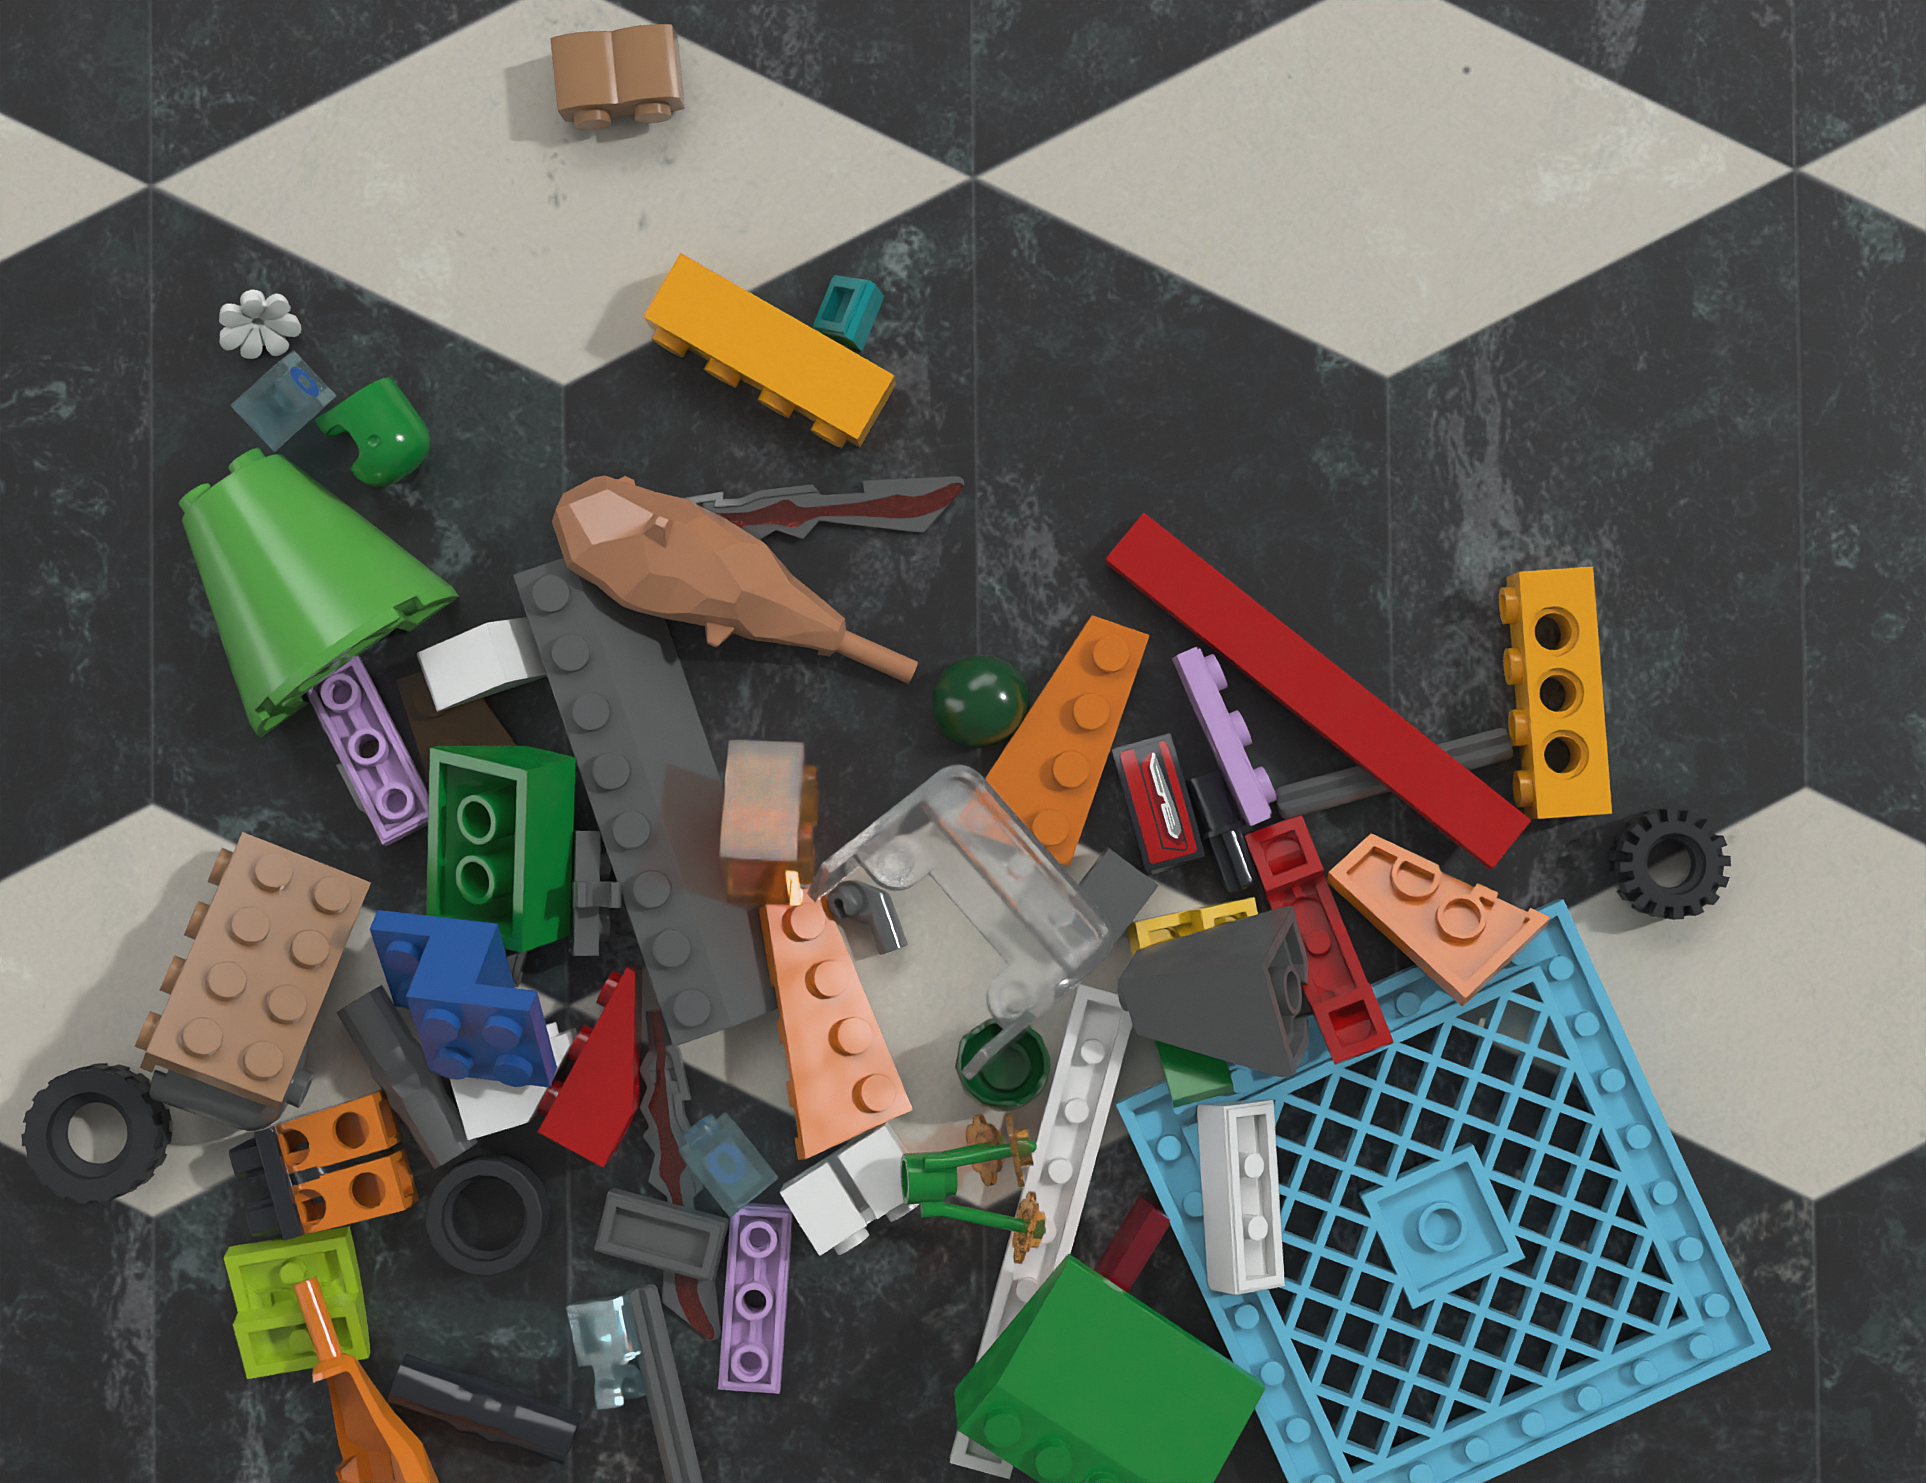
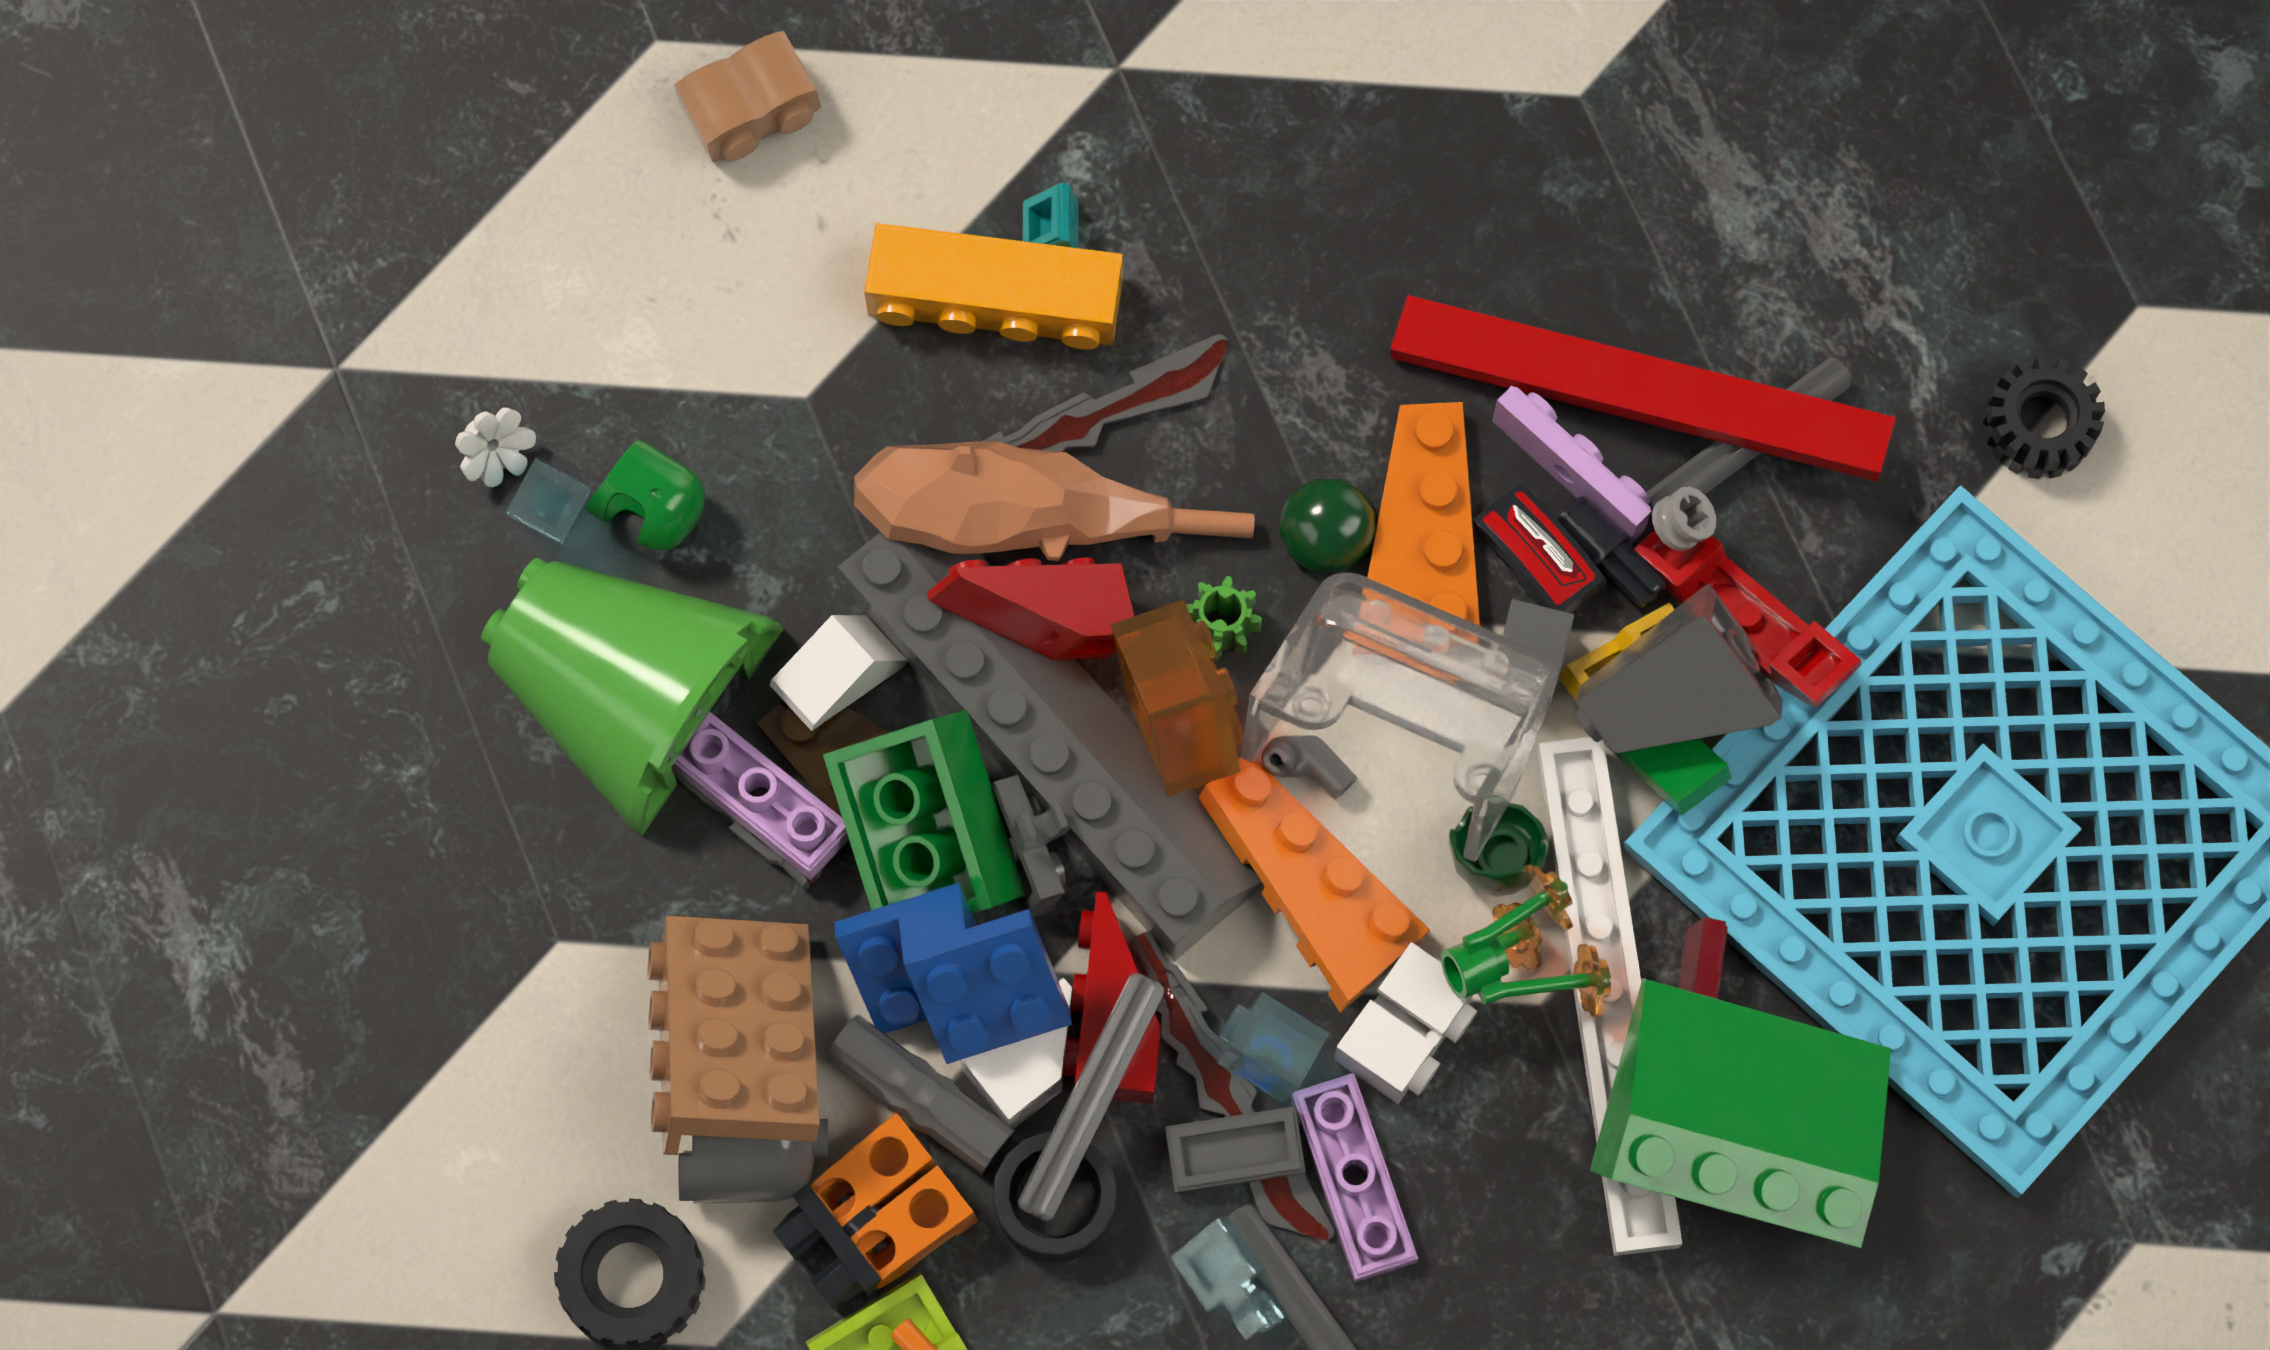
camera: 20 degrees left, 15 degrees down
white slope [1197,1099,1285,1295] -> none
orange wing [1327,833,1551,1007] -> none
light orange brick [1499,566,1612,819] -> none
none -> red slope [927,557,1139,660]
none -> dark grey axle [1018,973,1164,1221]
none -> bright green gear [1183,576,1262,660]
none -> light grey bush [1652,487,1716,551]

